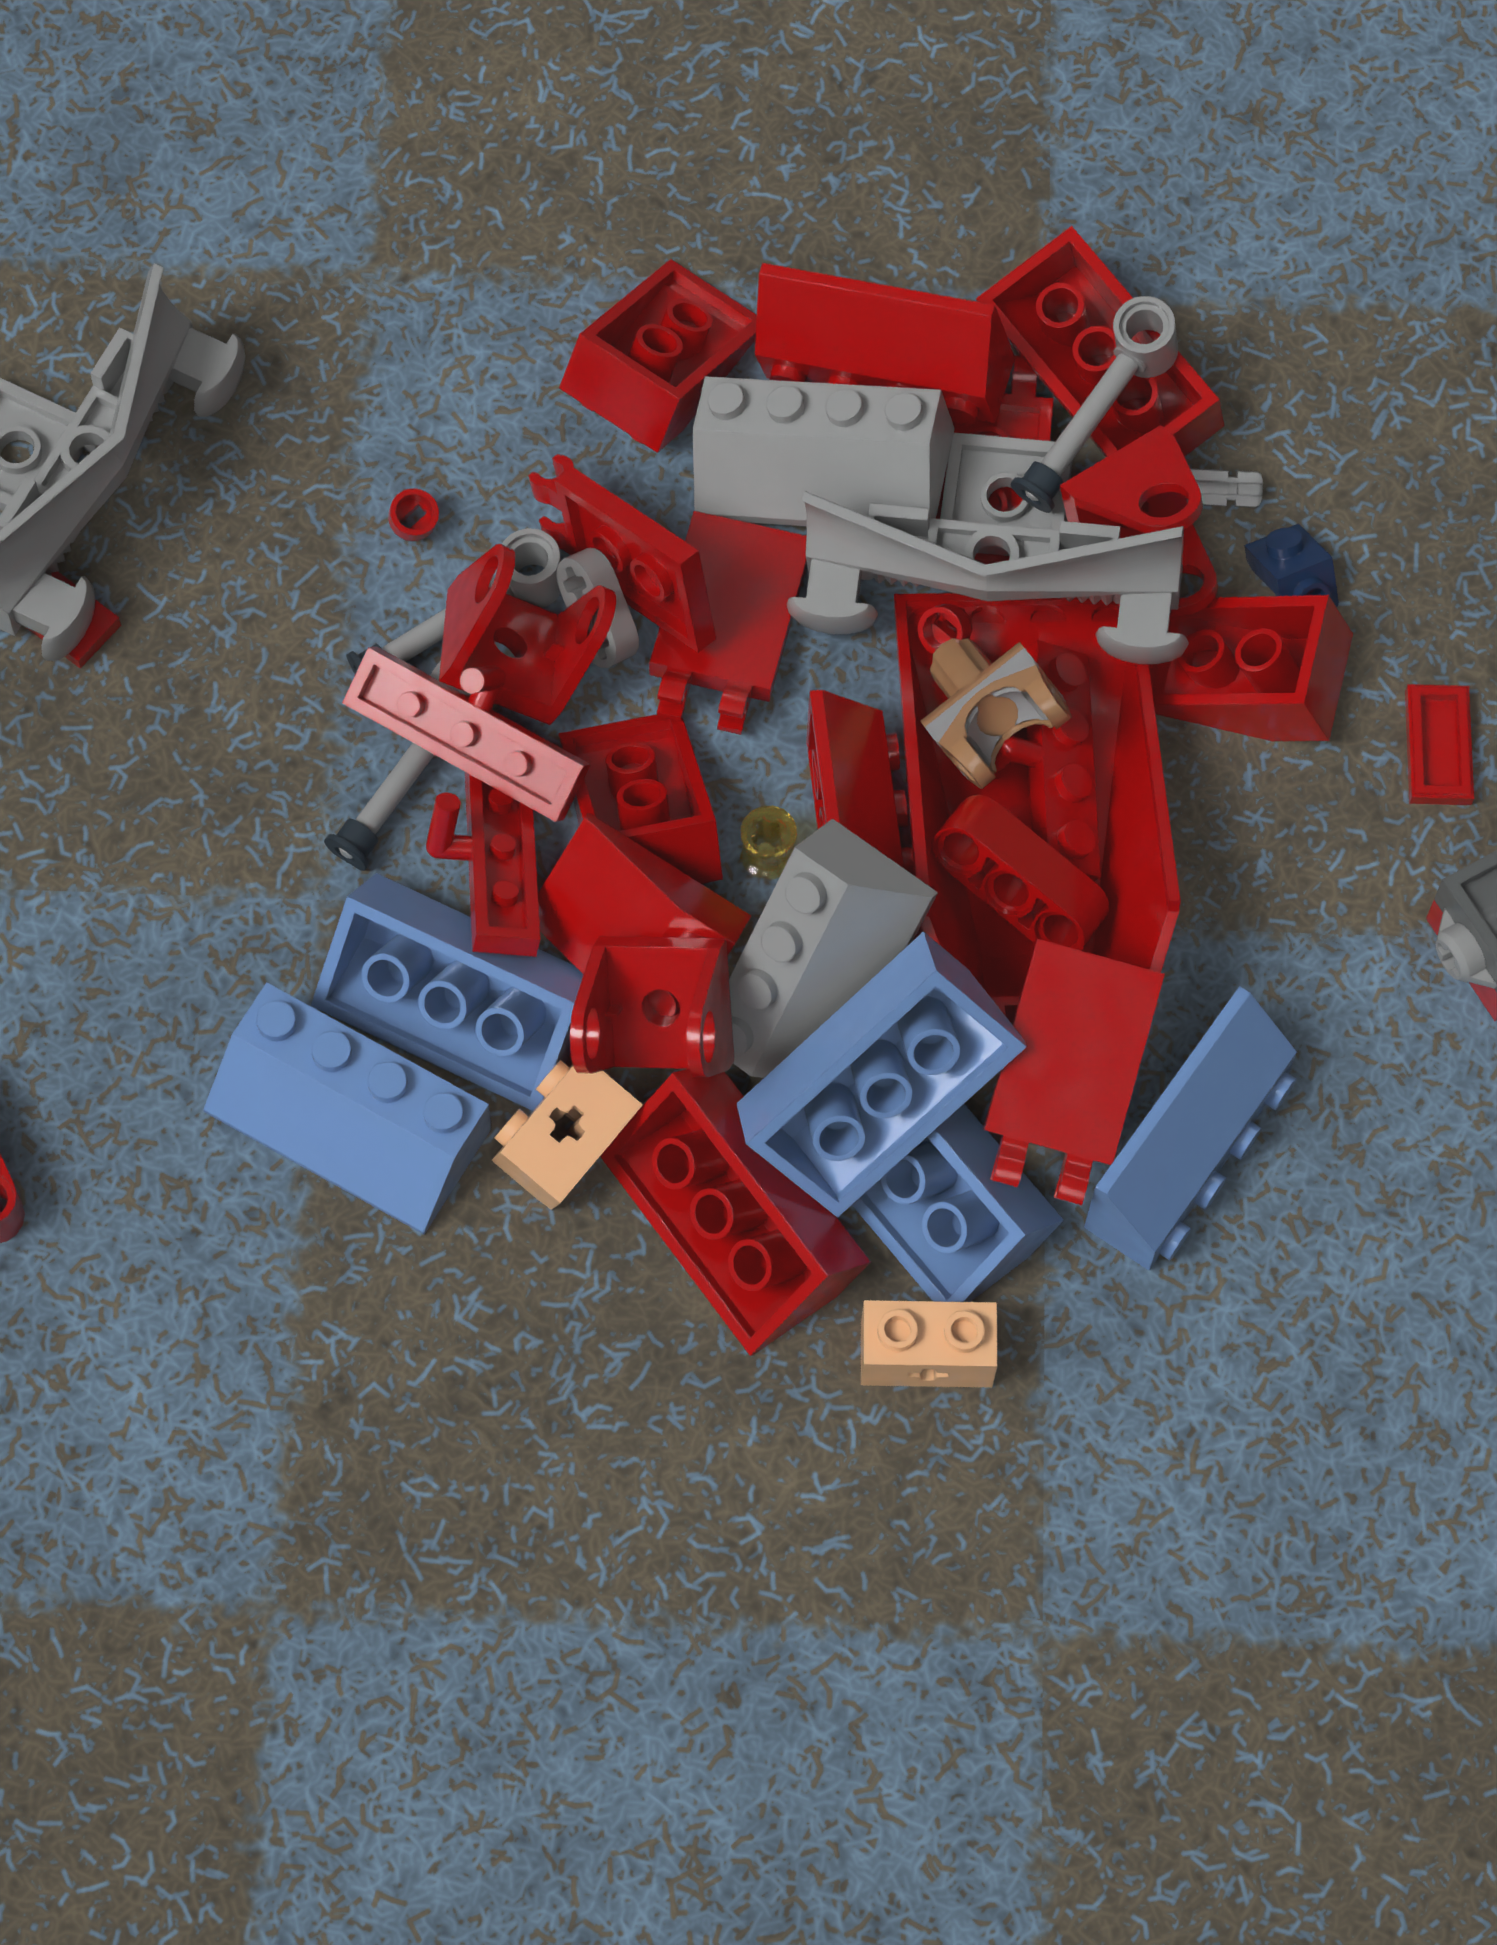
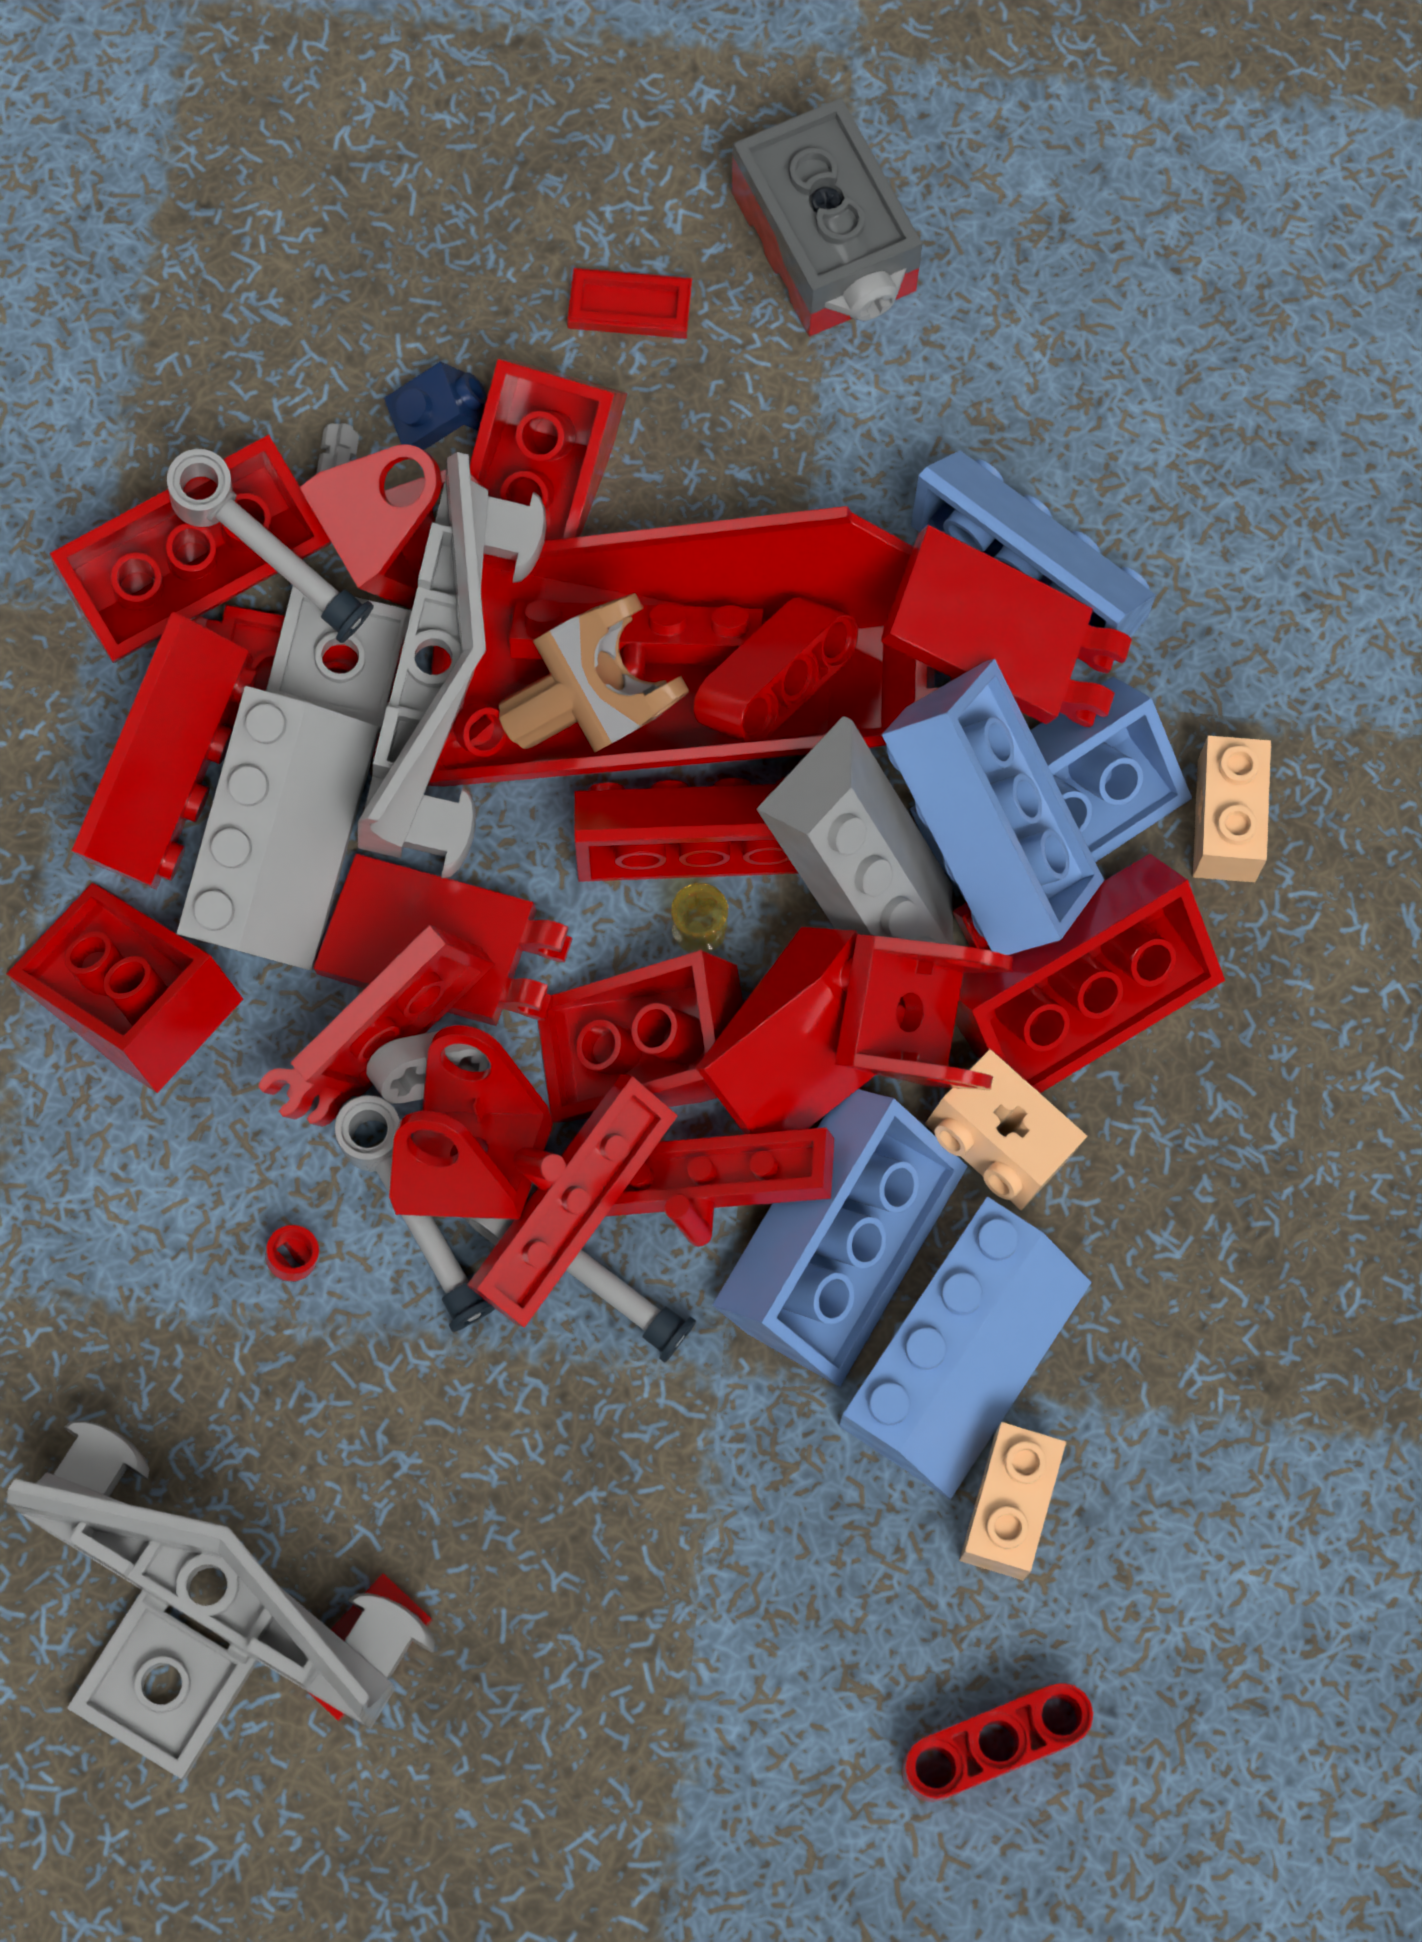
camera: 85 degrees left, 5 degrees up
none -> light nougat brick [959,1422,1066,1580]

